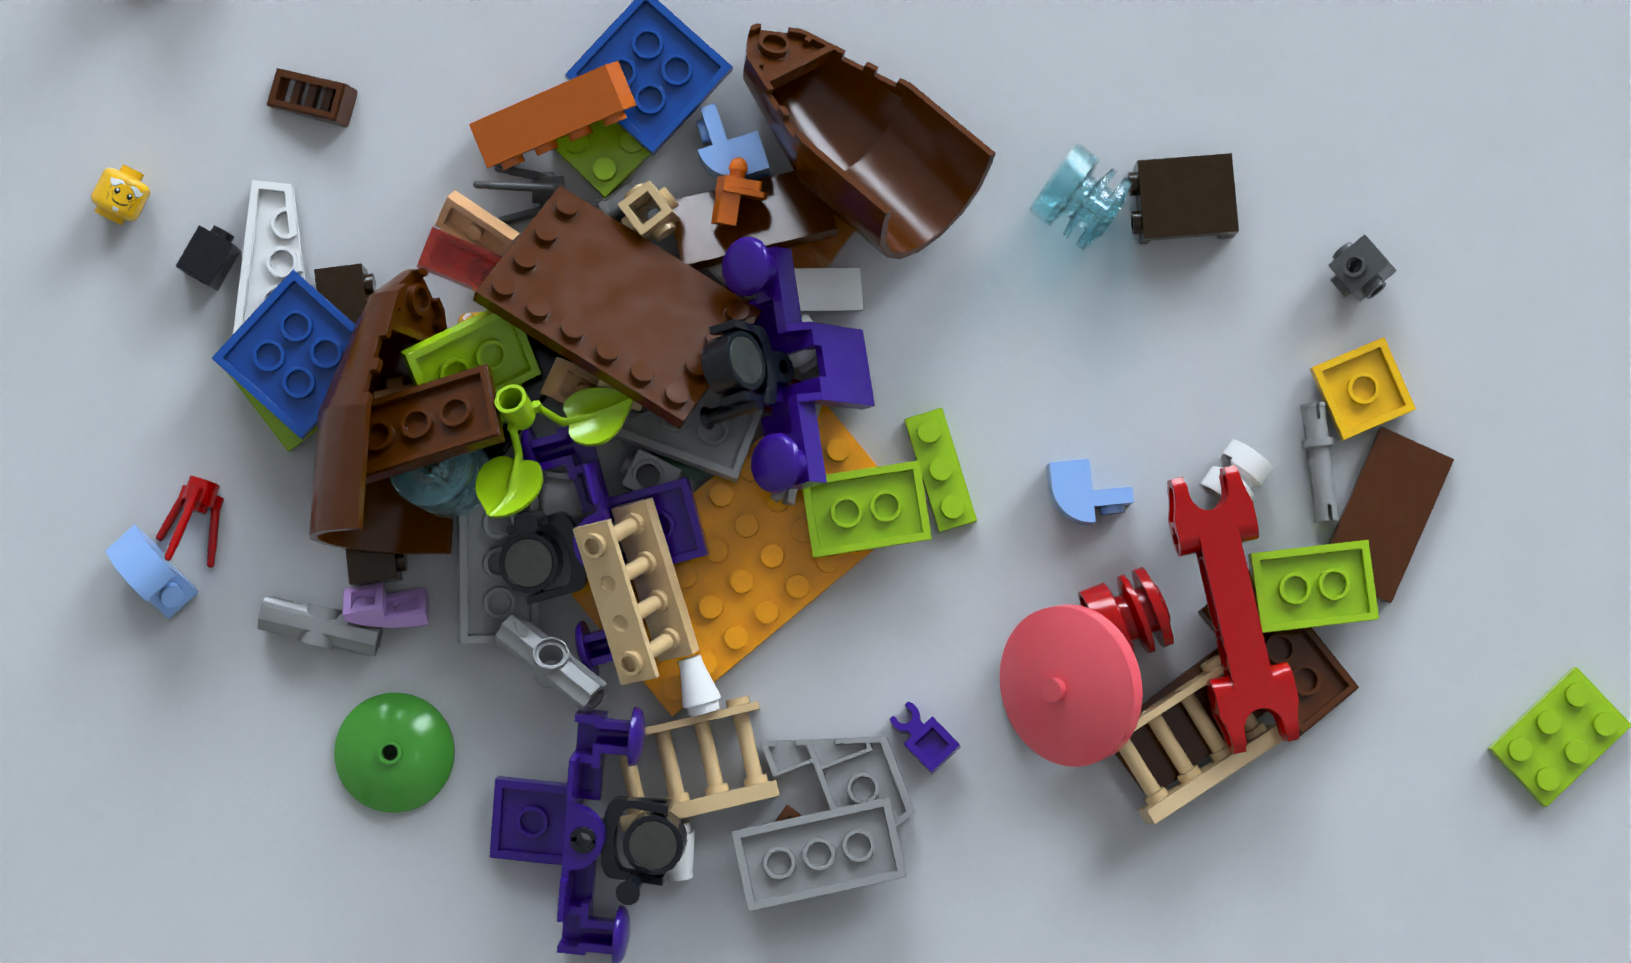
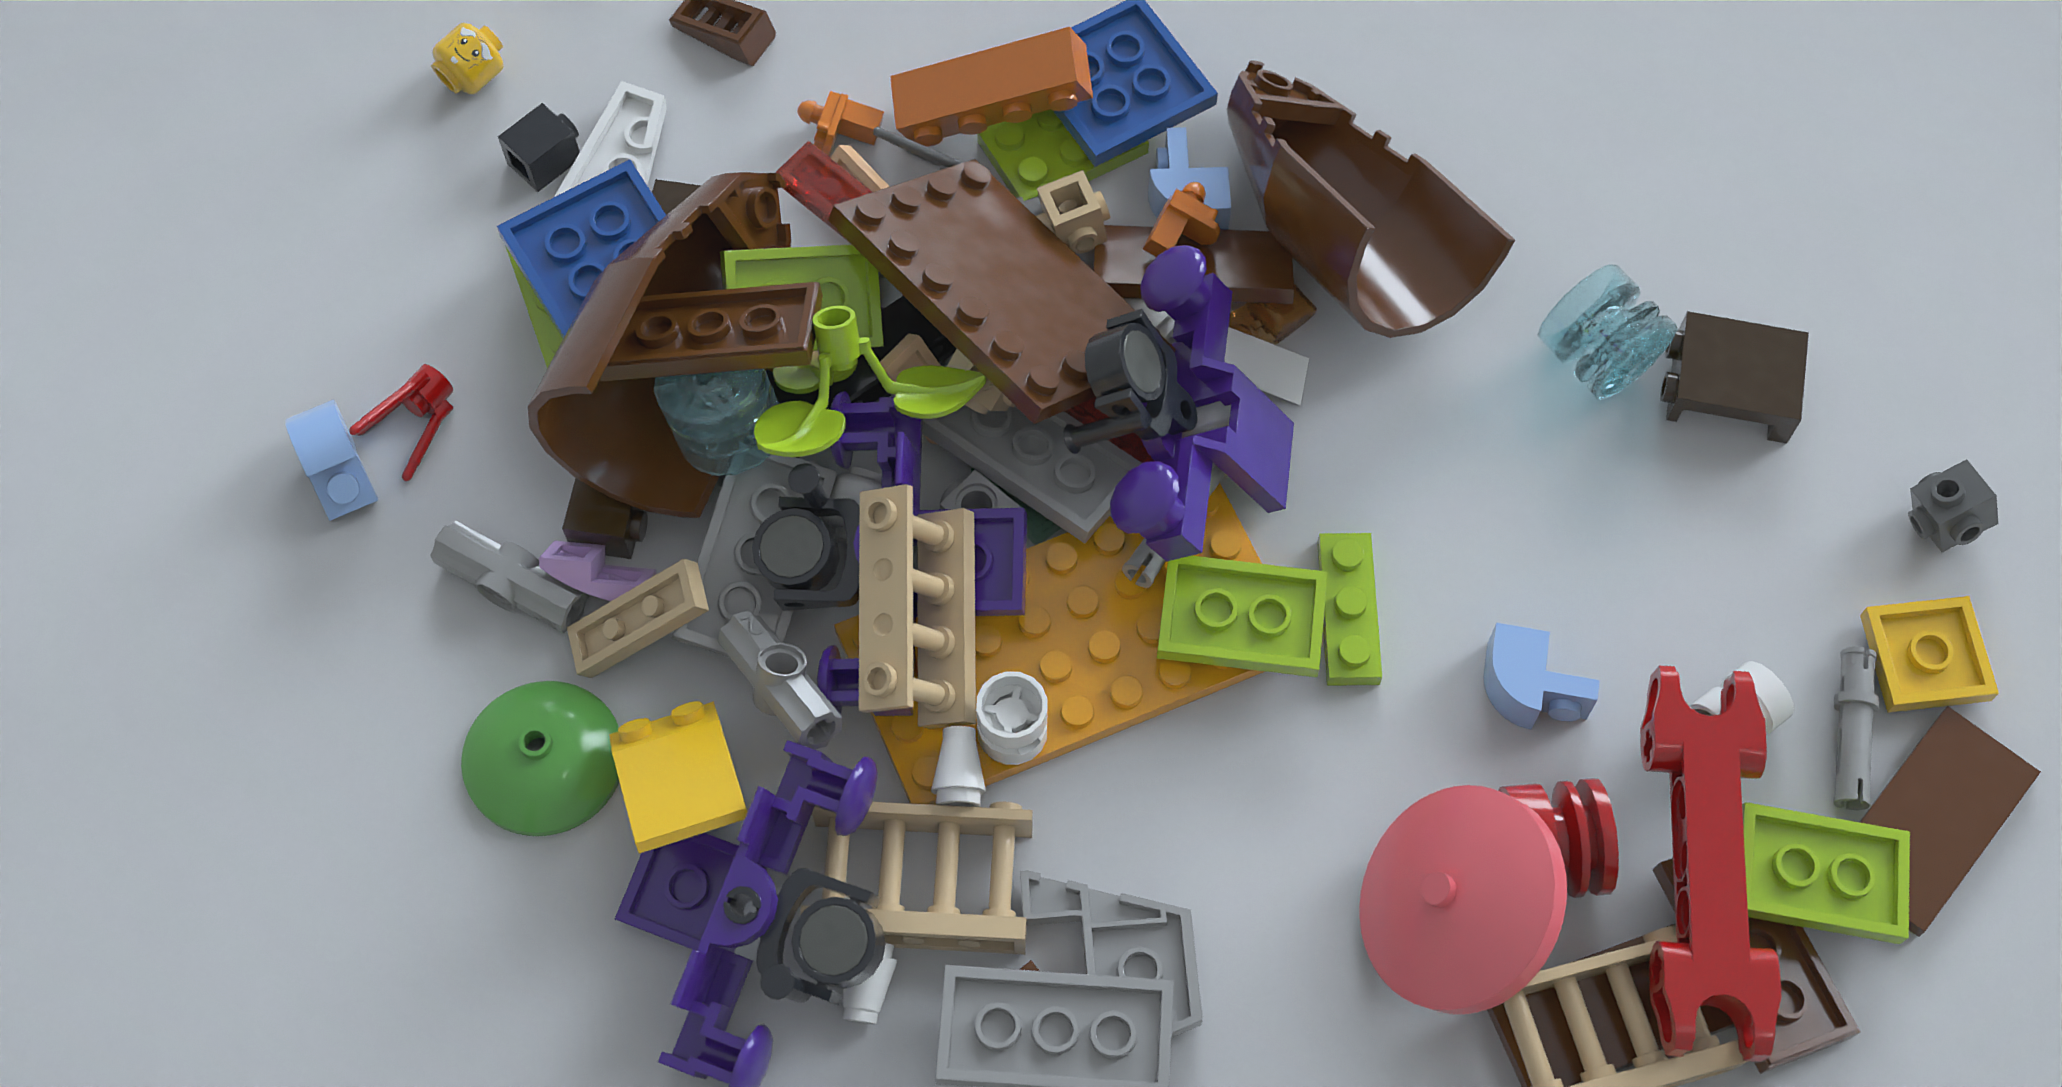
camera: 20 degrees right, 20 degrees down
dark purple plate [890,702,961,774] -> none
none -> tan plate [567,558,709,678]
none -> yellow slope [609,701,747,854]
none -> orange piece [797,91,884,159]
none -> white wheel [976,672,1047,765]

